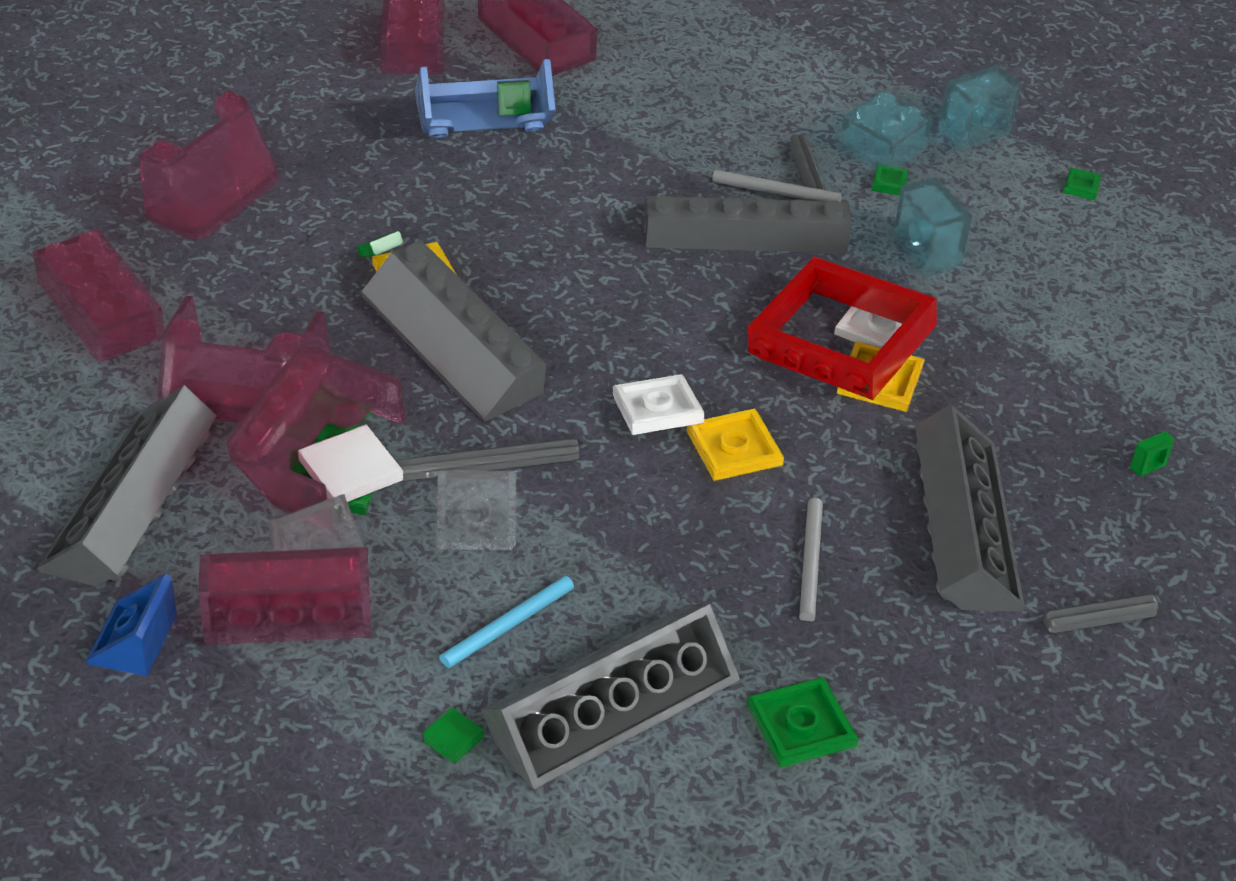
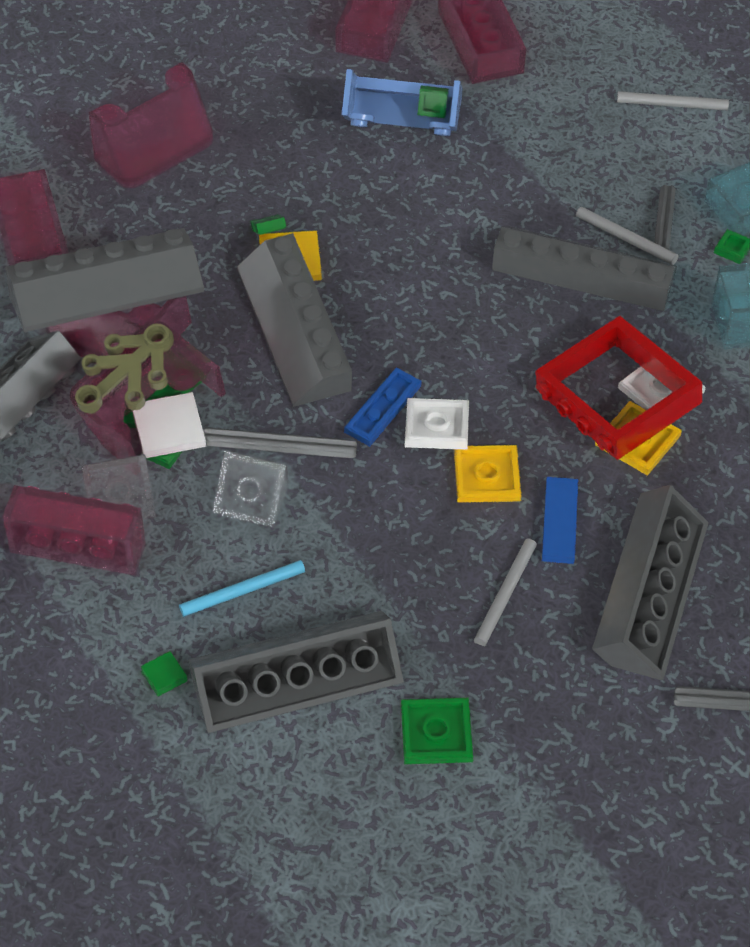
camera: 20 degrees right, 10 degrees up
none -> dark grey slope [5,228,204,332]
none -> olive plant [75,324,174,414]
none -> blue tile [344,367,422,447]
none -> blue tile [542,477,578,564]
none -> light grey bar [617,91,729,111]

